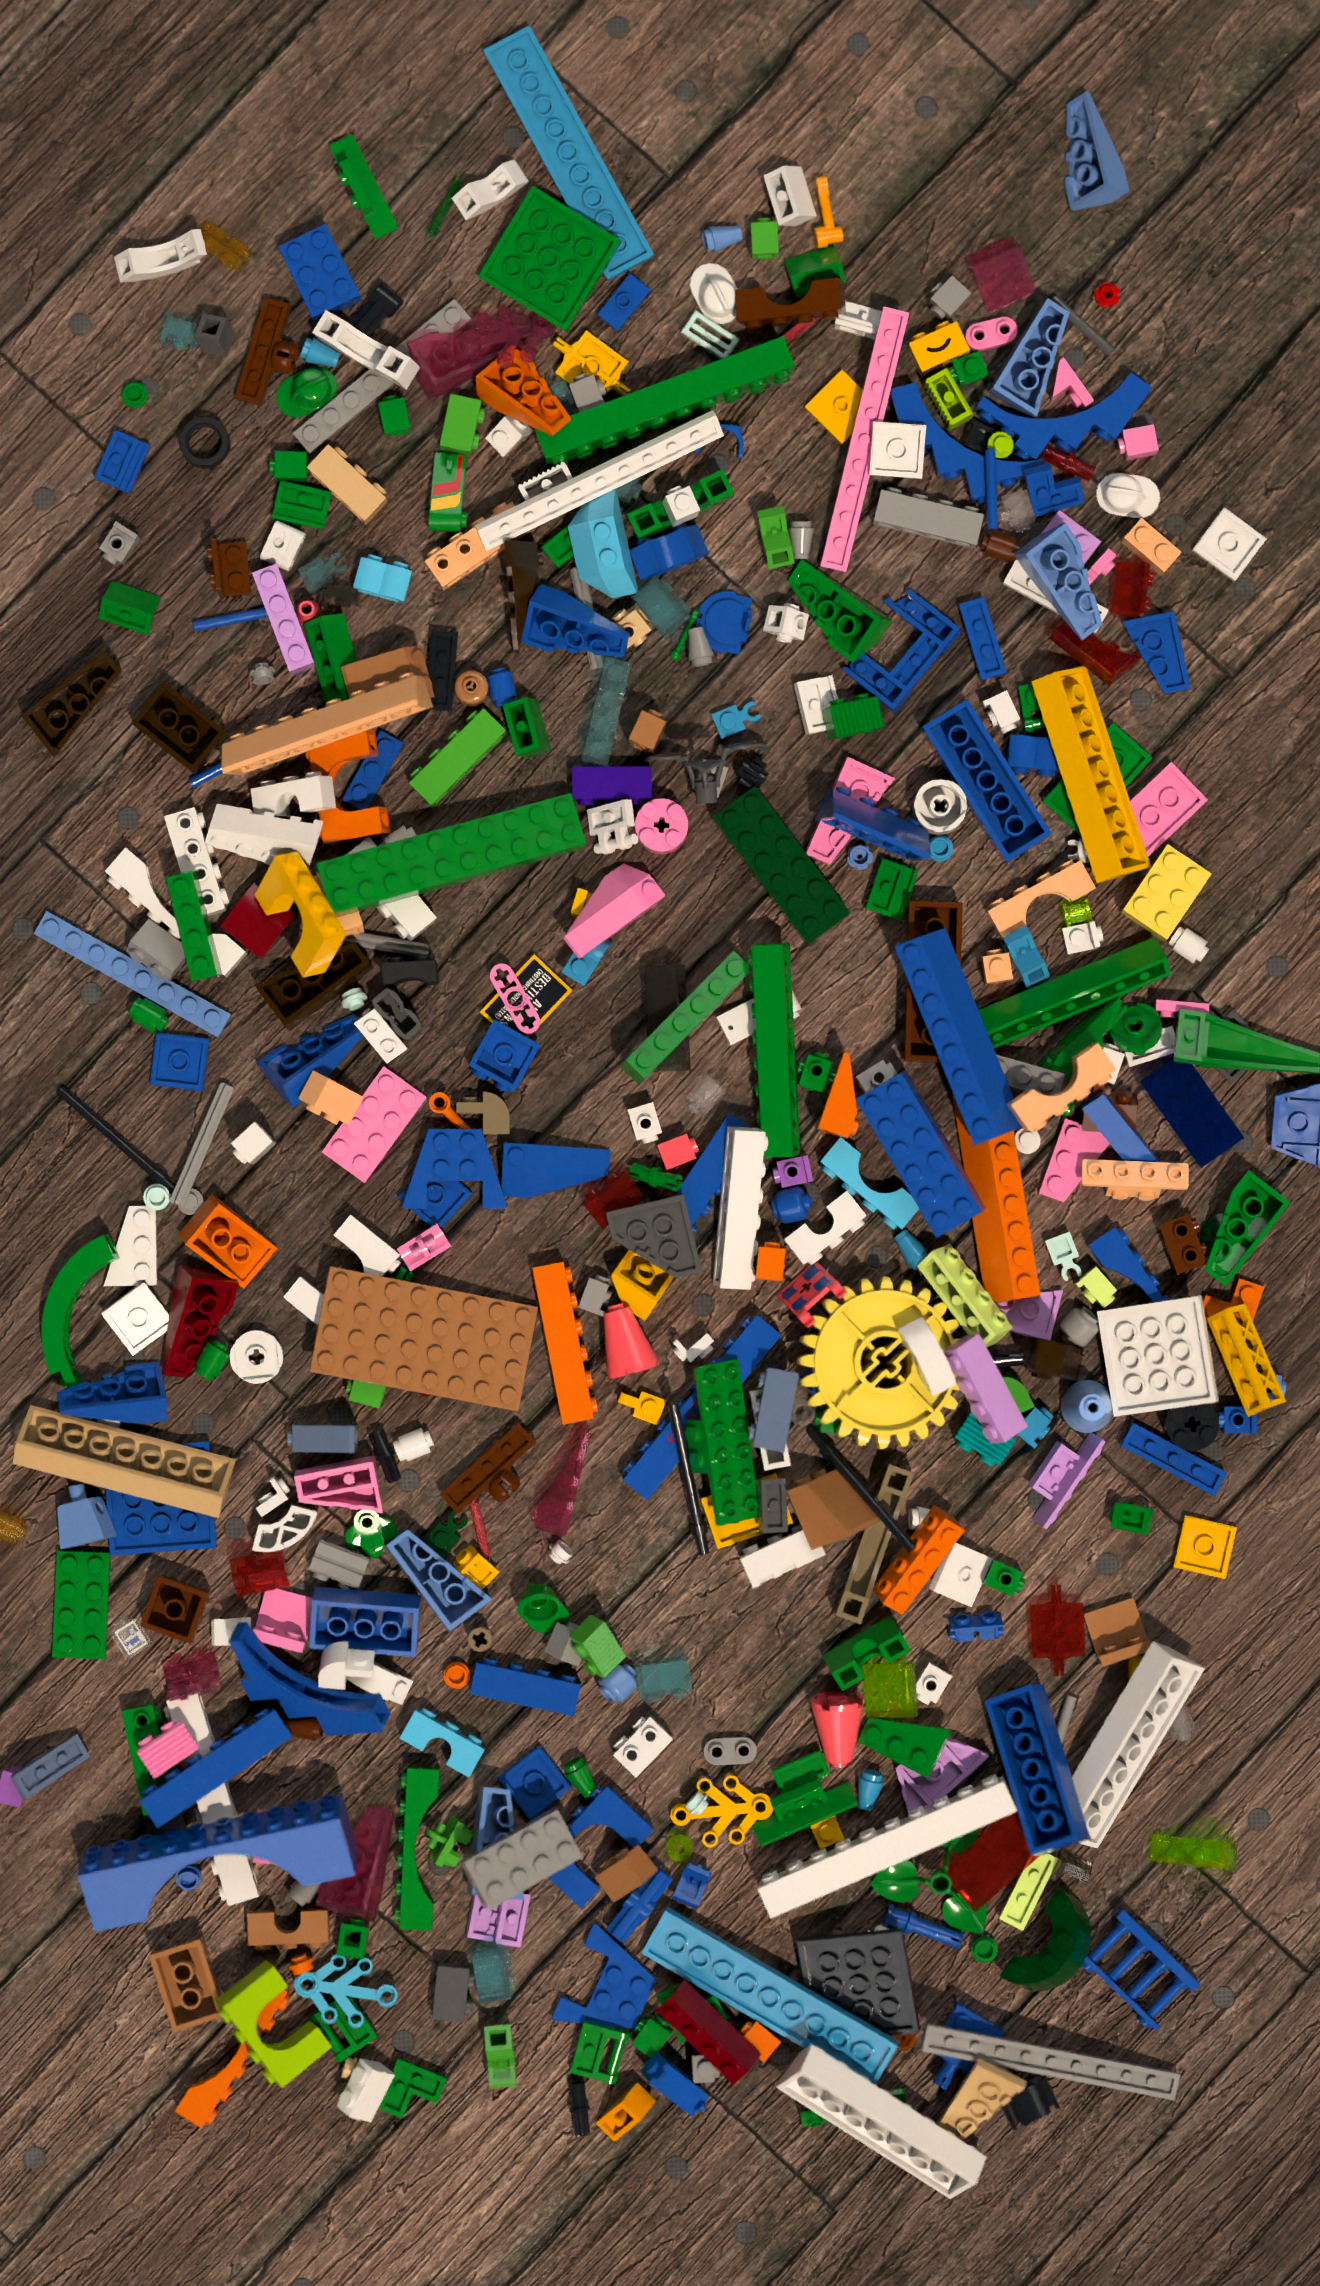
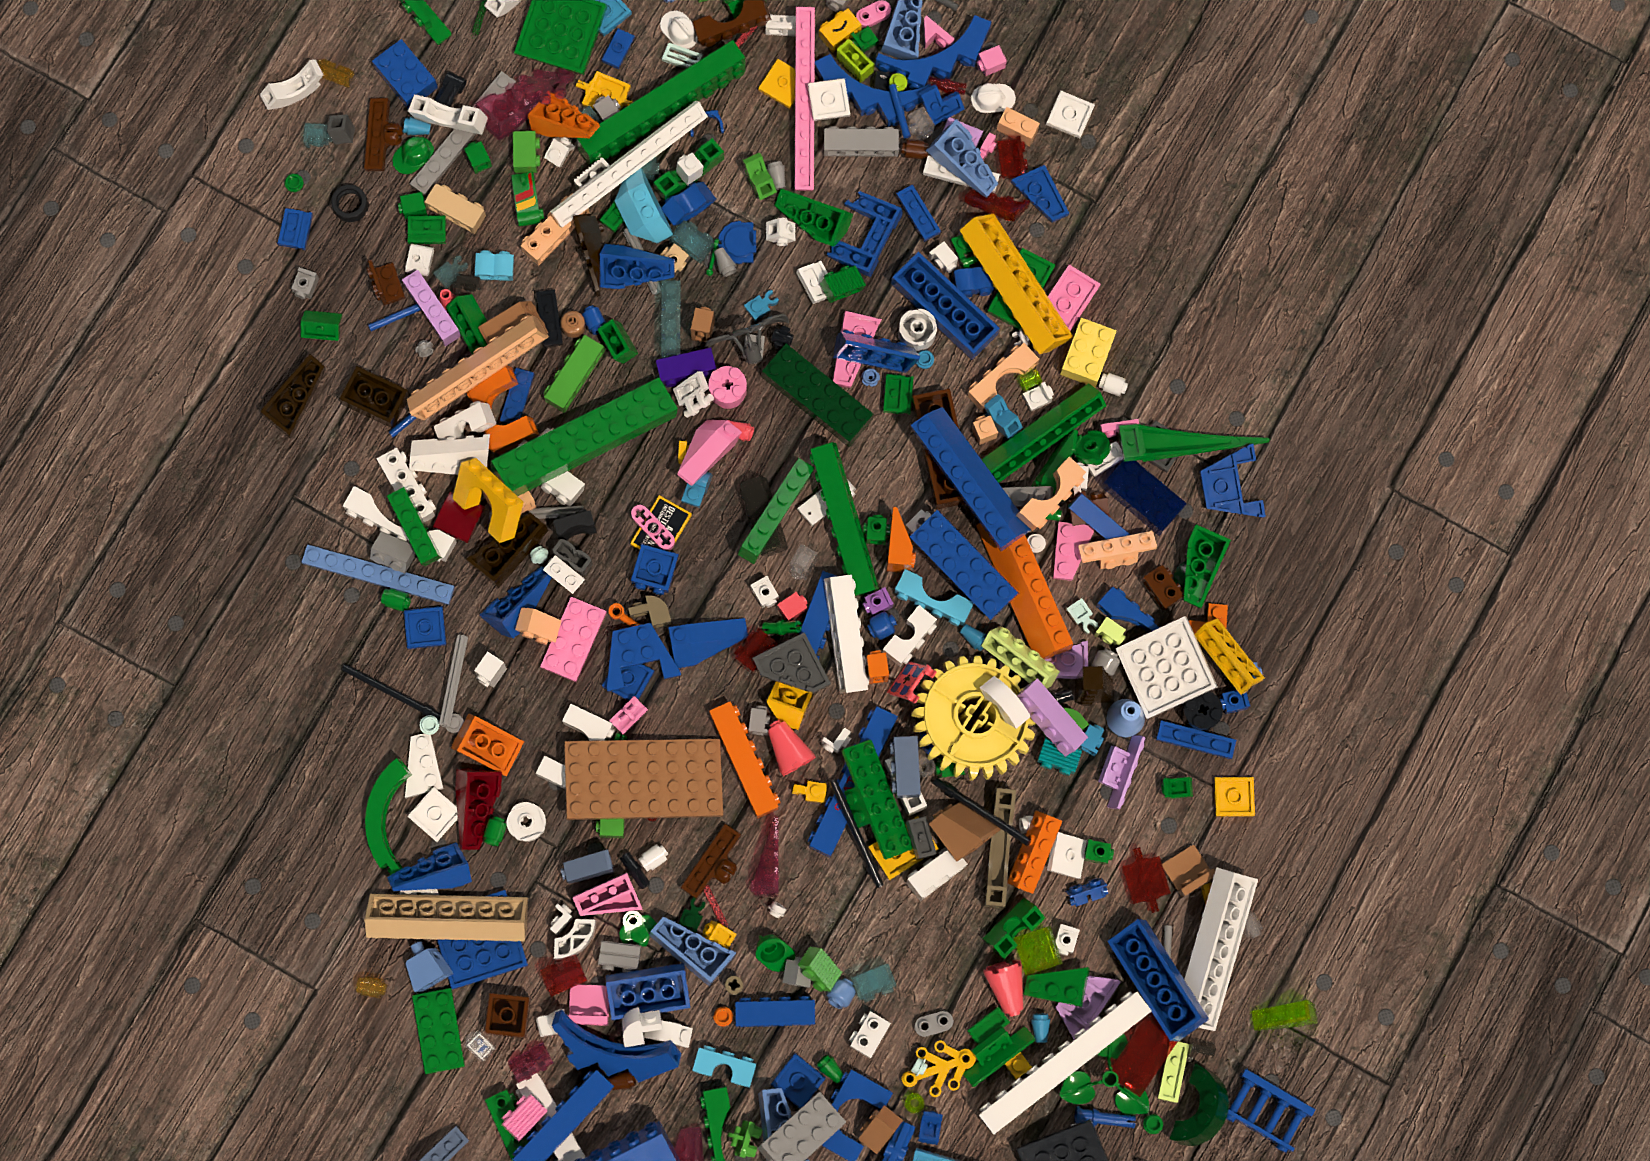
camera: 15 degrees left, 10 degrees down
none -> coral cone [728,420,754,441]

